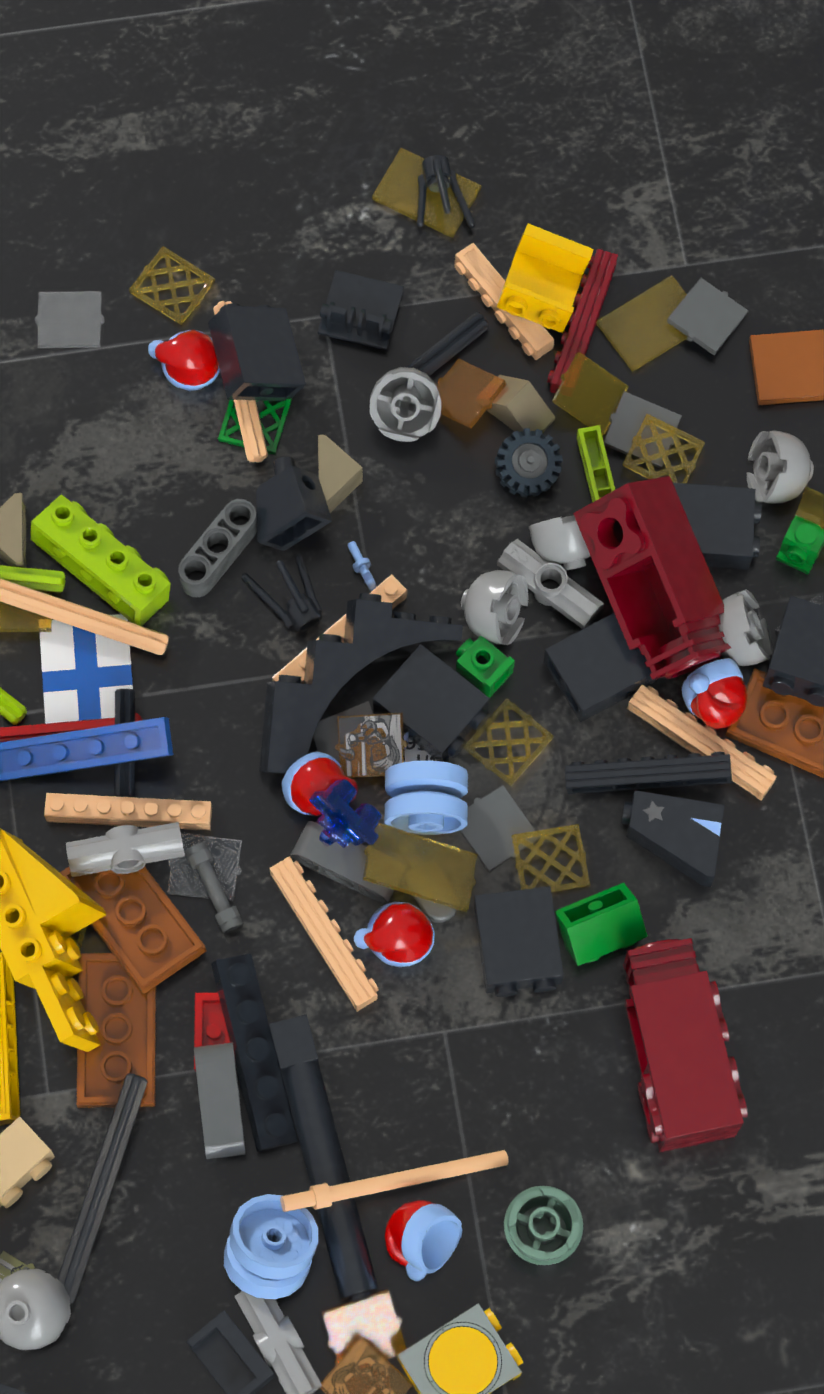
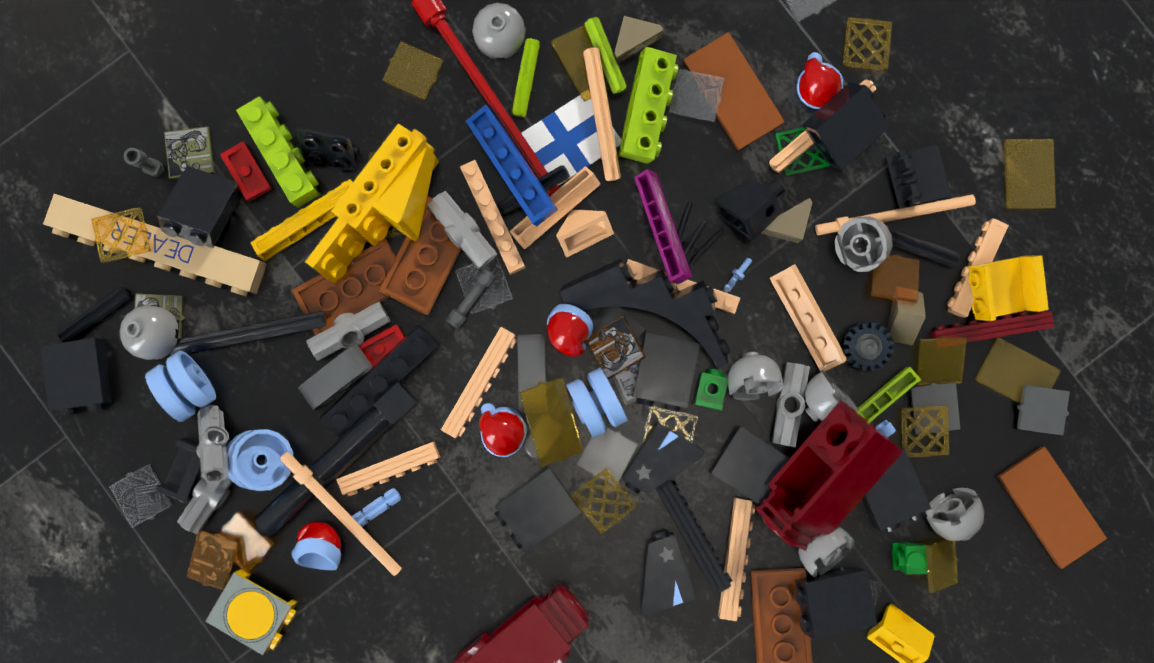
camera: 65 degrees right, 15 degrees up
dark grey beam [178,499,257,597] -> none
clear blue hips [309,779,382,848] -> none
black plant [417,155,475,228] -> none
sand green cone [504,1186,583,1265] -> none
green brick [554,883,648,966] -> none
red piece [682,658,747,729] -> none
none -> light blue wheel [145,351,216,422]
none -> light grey piece [196,405,229,484]
none -> light grey piece [306,301,391,361]
none -> light nougat piece [337,442,440,497]
none -> light blue axle [352,488,401,527]
none -> light nougat piece [509,166,601,250]
none -> light nougat slope [556,210,614,258]
none -> black slope [623,421,706,494]
none -> magenta piece [634,169,692,284]
none -> clear piece [669,69,725,122]
none -> dark orange tile [683,32,785,151]
none -> light nougat plate [770,264,847,371]
none -> light nougat bar [815,194,975,236]

